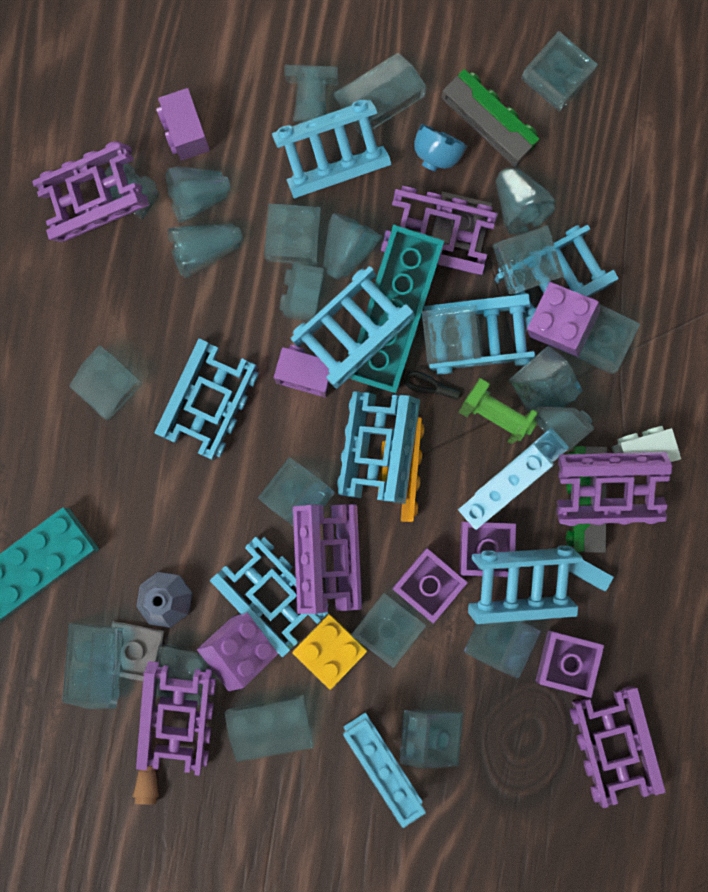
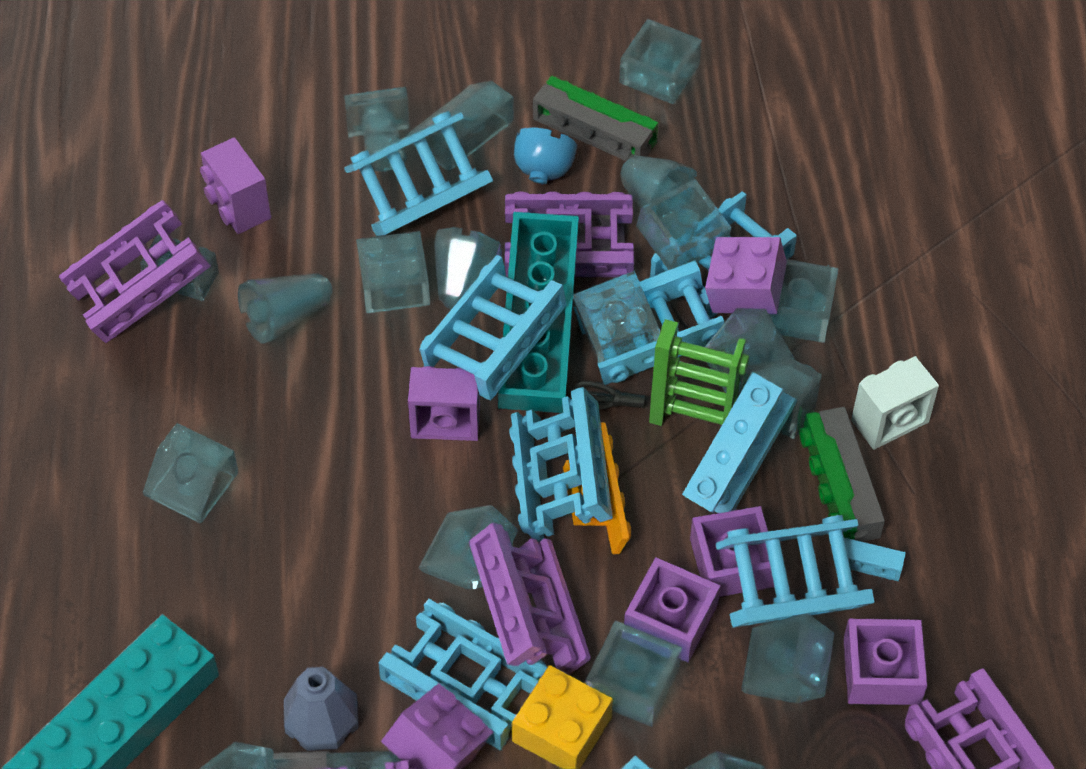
camera: 15 degrees left, 30 degrees down
medium azure fence [155,339,259,461] -> none
clear light blue cone [165,167,230,223] -> none
clear light blue brick [280,263,324,322] -> none
medium lavender fence [556,452,672,526] -> none

